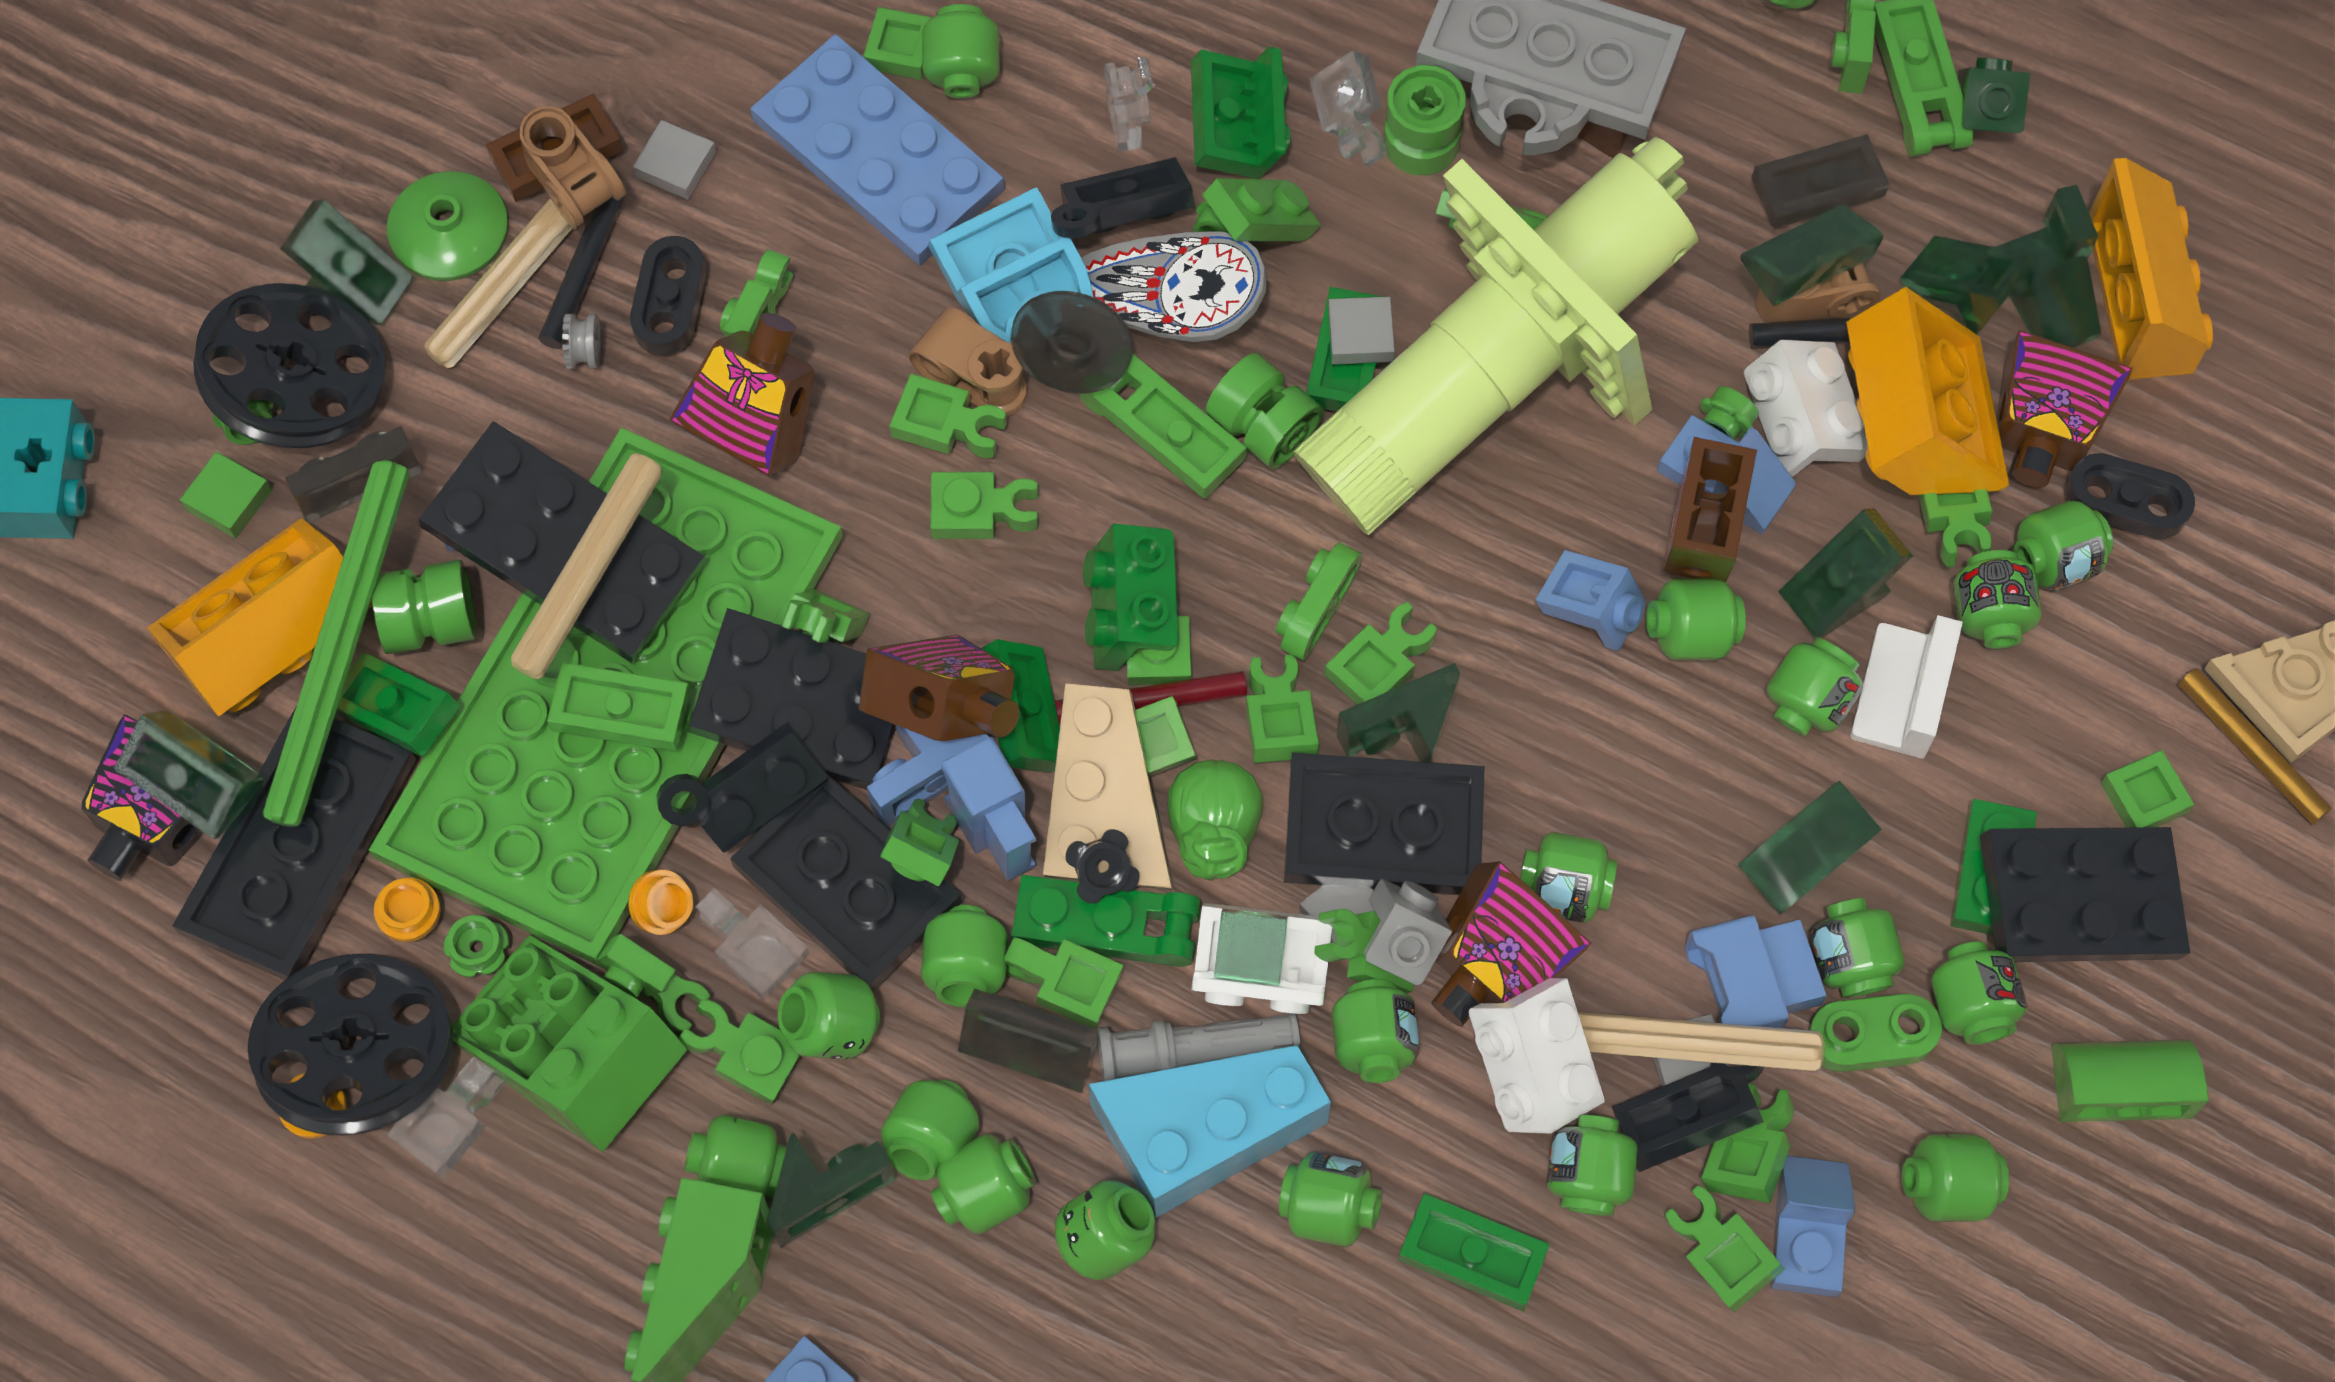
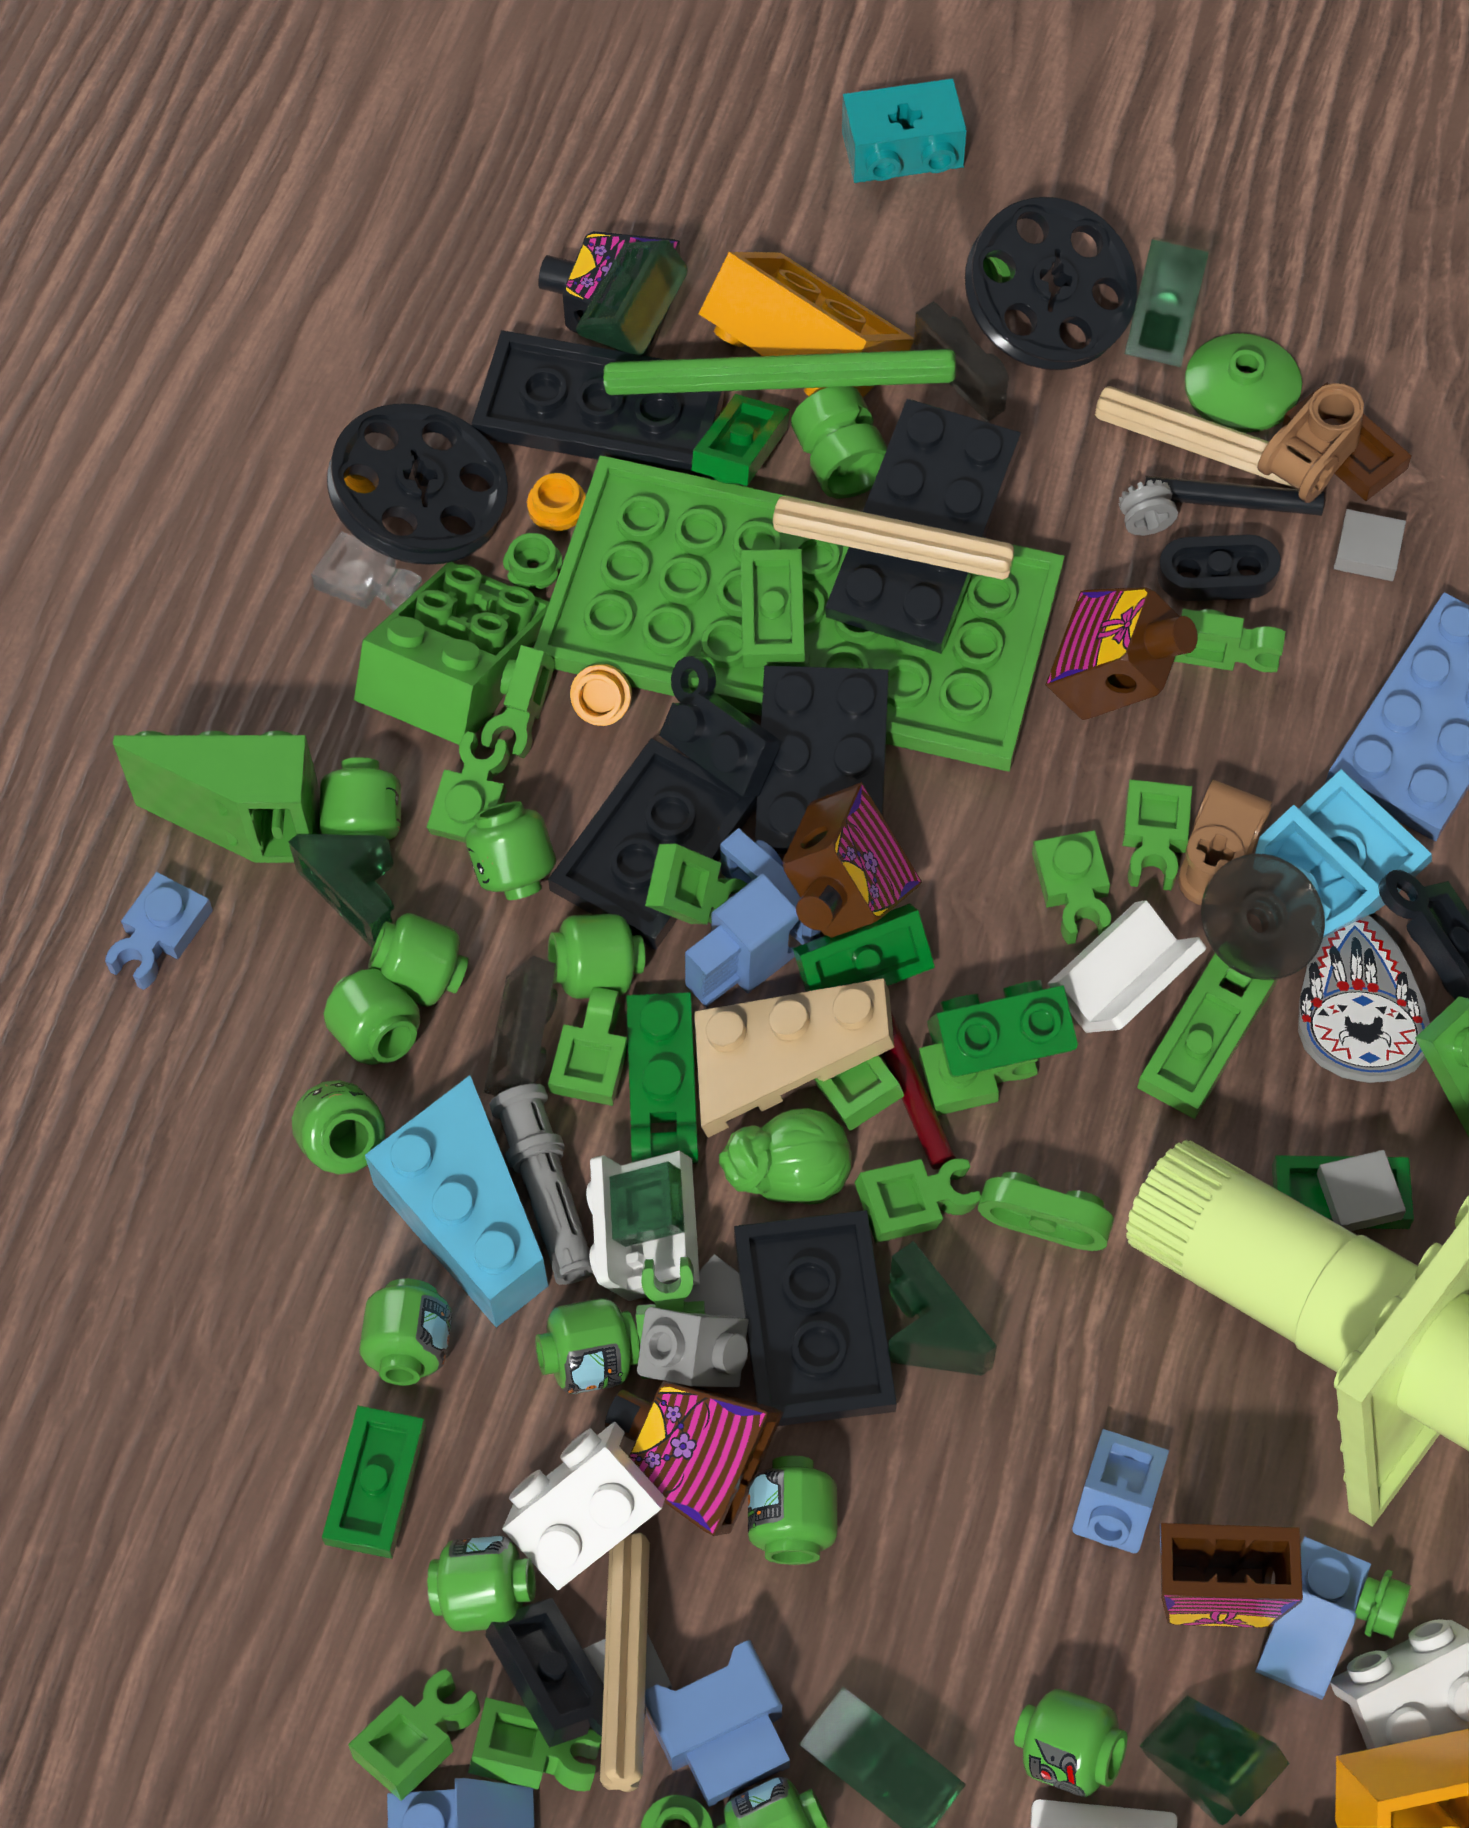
camera: 80 degrees right, 5 degrees down
bright green tile [180,451,272,539] -> none
clear plate [696,888,809,1001] -> none
bright green plate [781,589,870,644] -> none
black plate [1065,829,1139,903] -> none
bright green wheel [1205,353,1324,469] -> none
bright green plate [1324,602,1437,716] -> none
bright green head [1646,578,1746,660] -> none
none -> white panel [1048,900,1207,1033]

